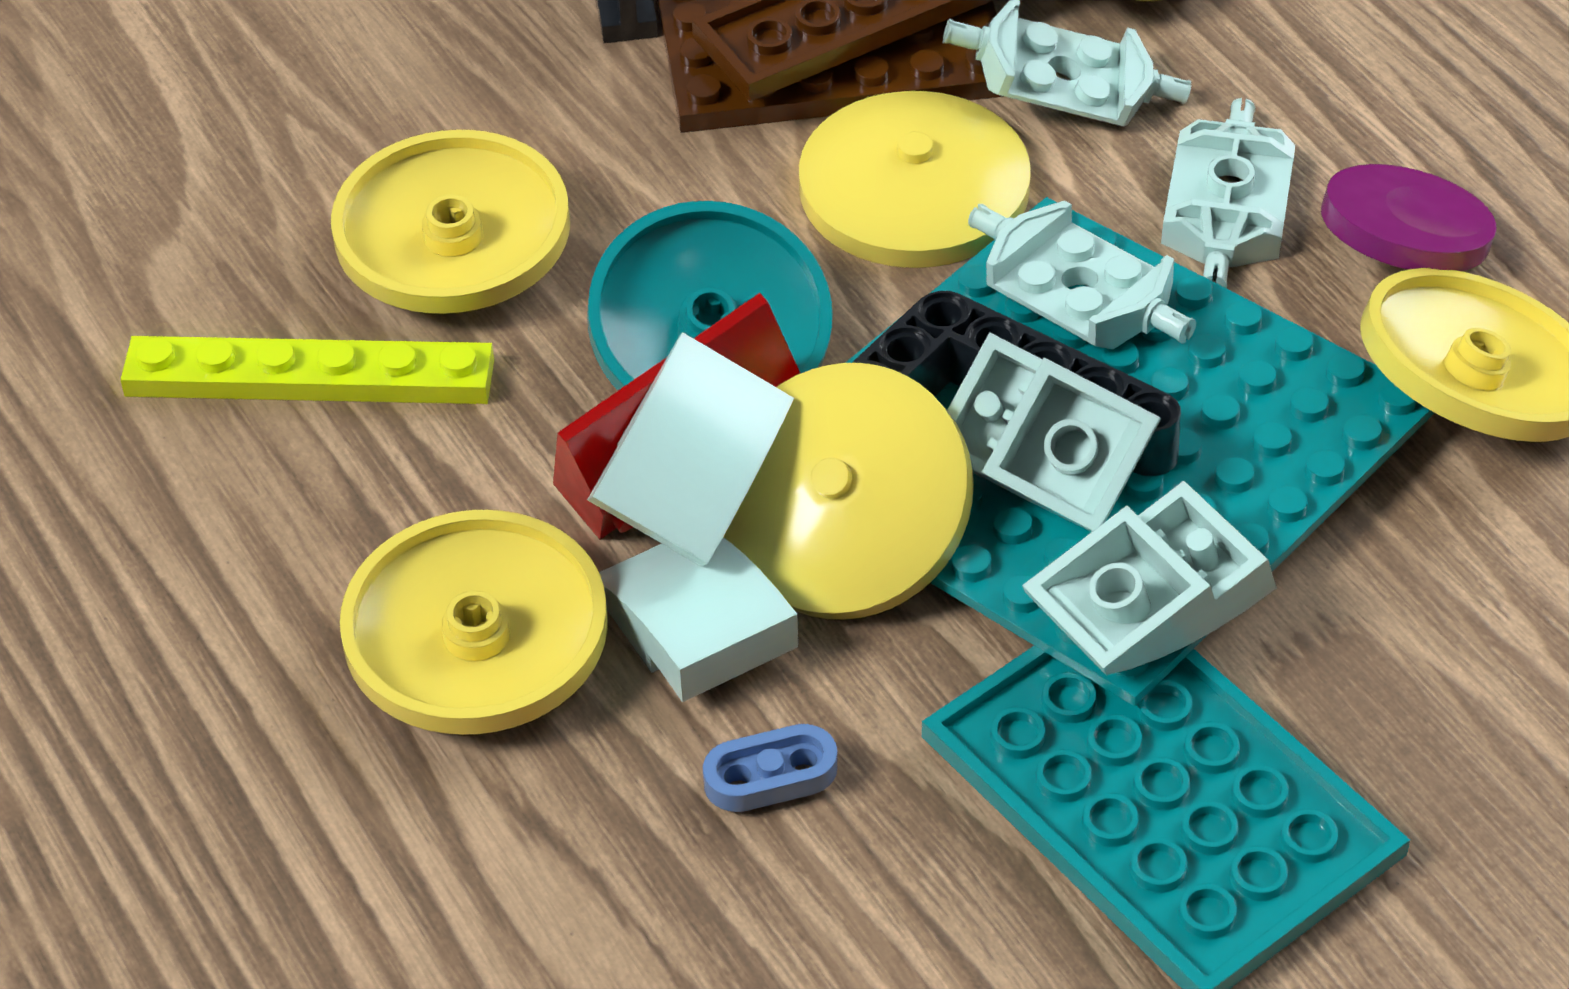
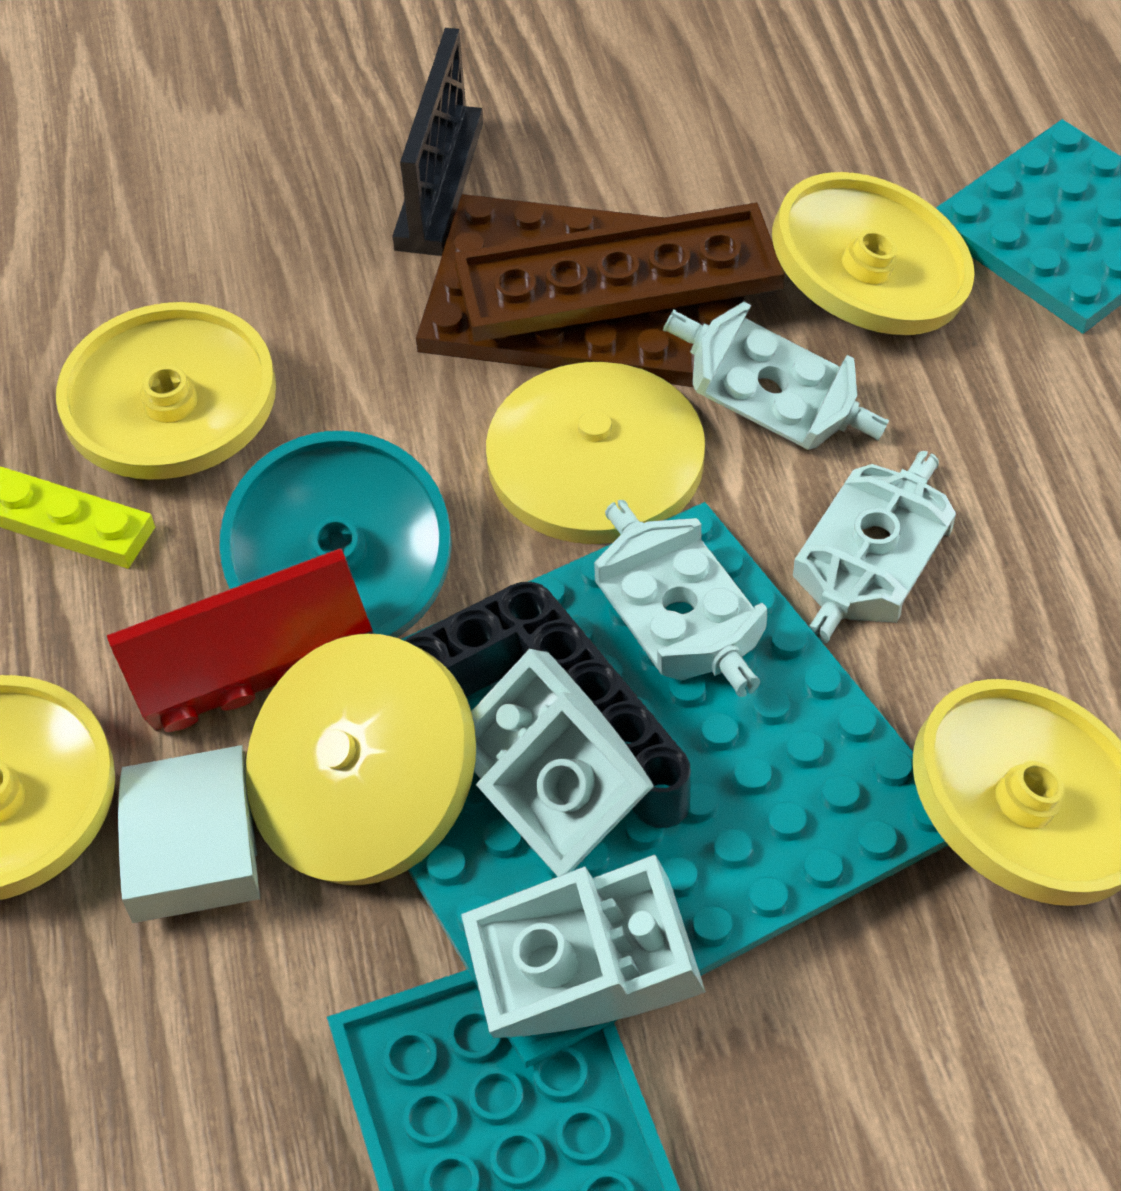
camera: 20 degrees right, 5 degrees up
light aqua slope [587,332,794,566] -> none
medium blue plate [703,724,837,812] -> none
magenta piece [1321,164,1497,271] -> none

